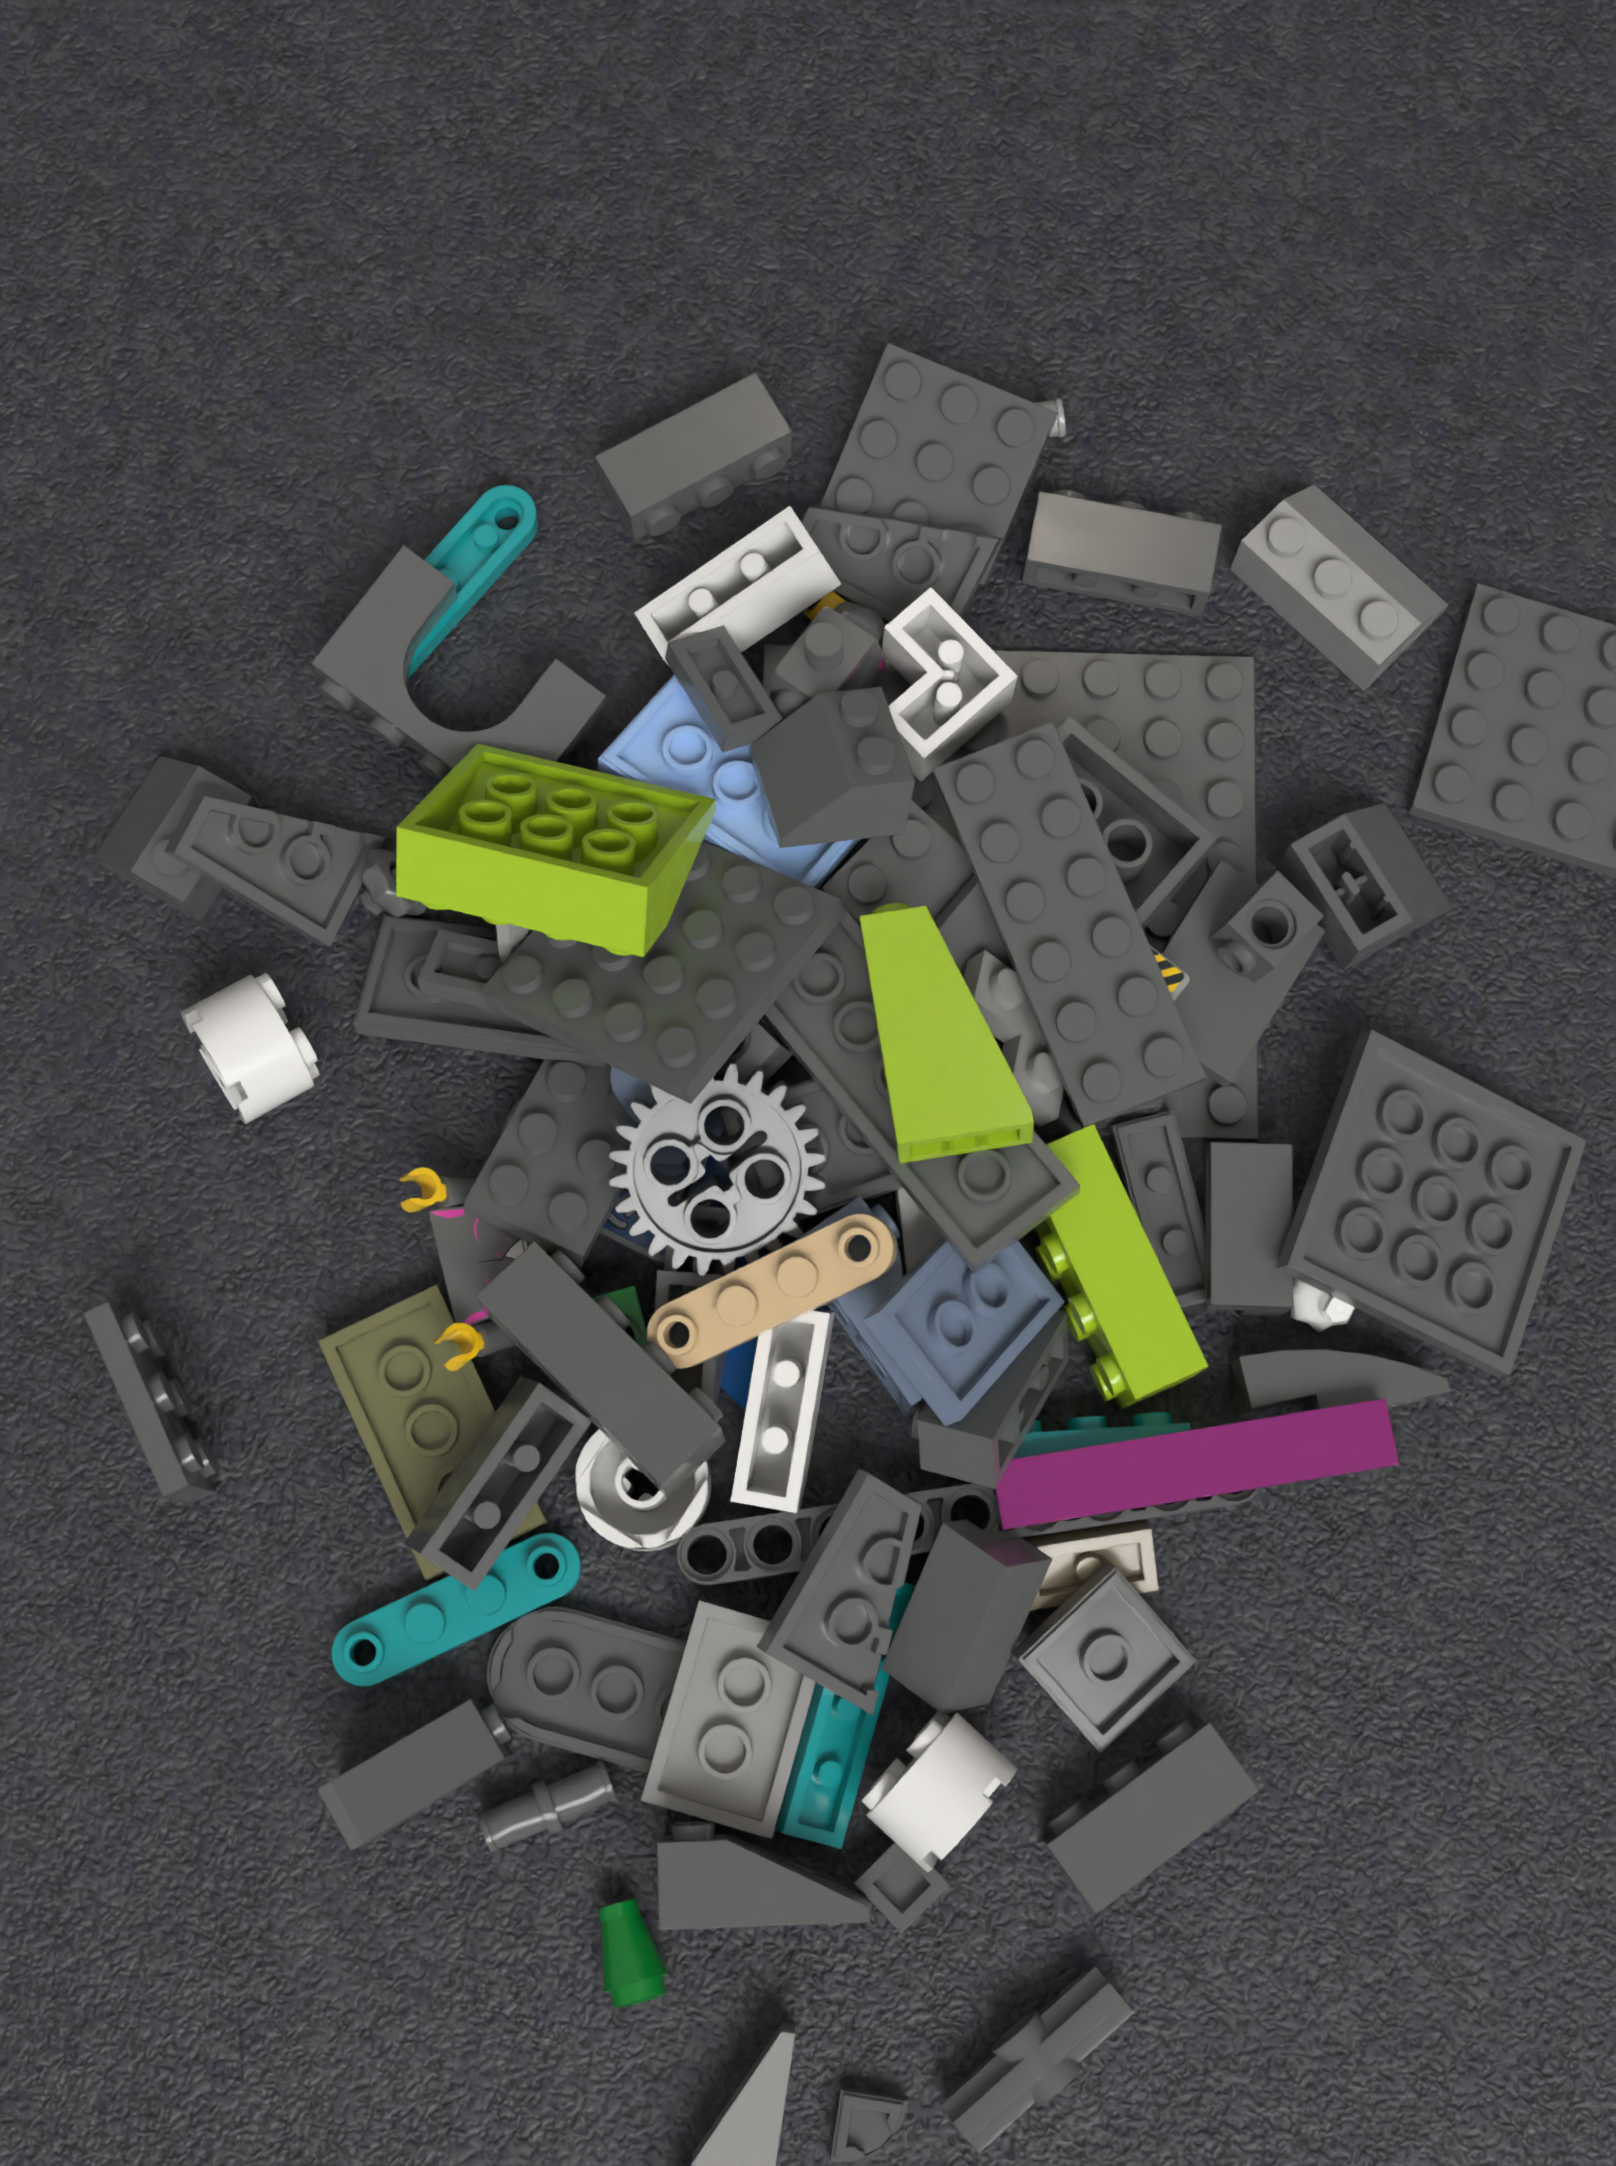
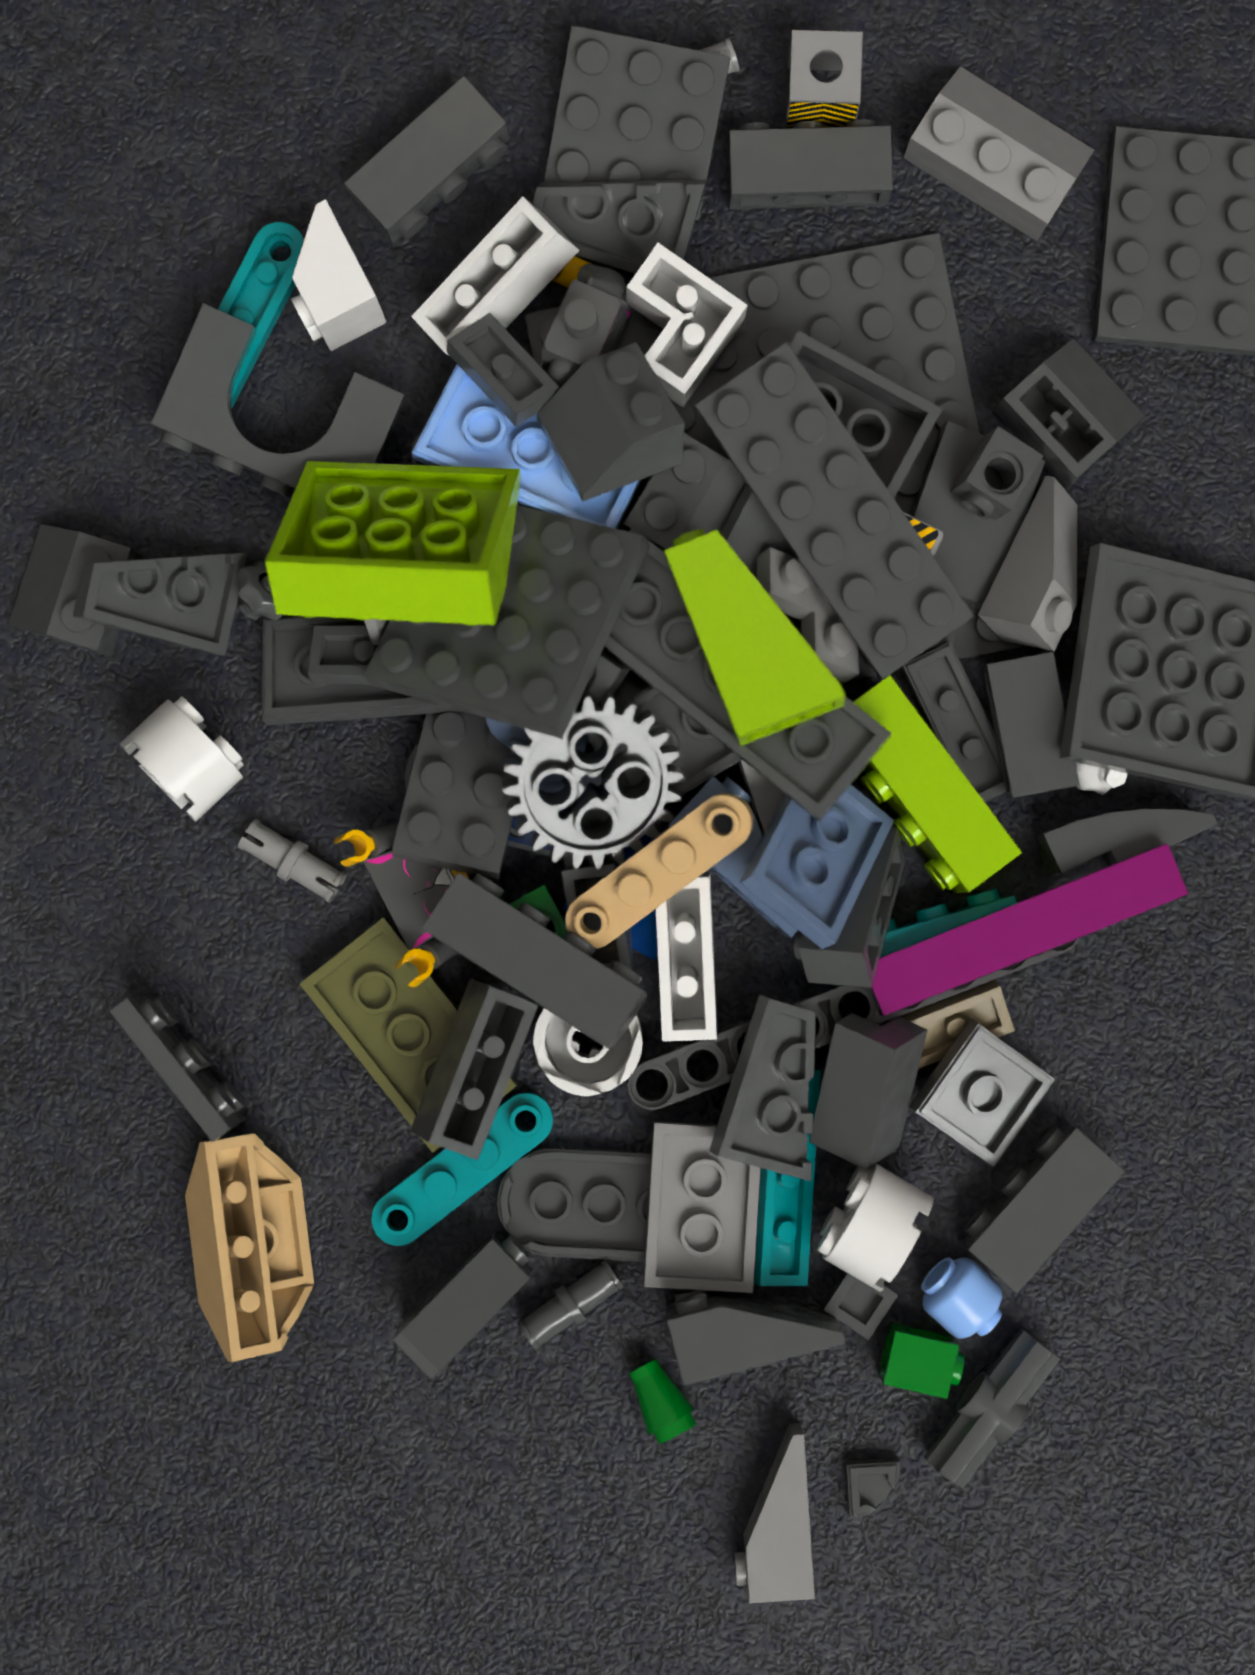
camera: 10 degrees left, 10 degrees up
none -> tan wedge [185,1133,314,1362]
none -> light grey pin [238,819,347,903]
none -> white slope [291,199,387,351]
none -> light grey piece [785,30,863,129]
none -> green brick [878,1322,964,1399]
none -> light blue head [921,1257,1002,1339]
none -> light grey slope [978,476,1077,651]

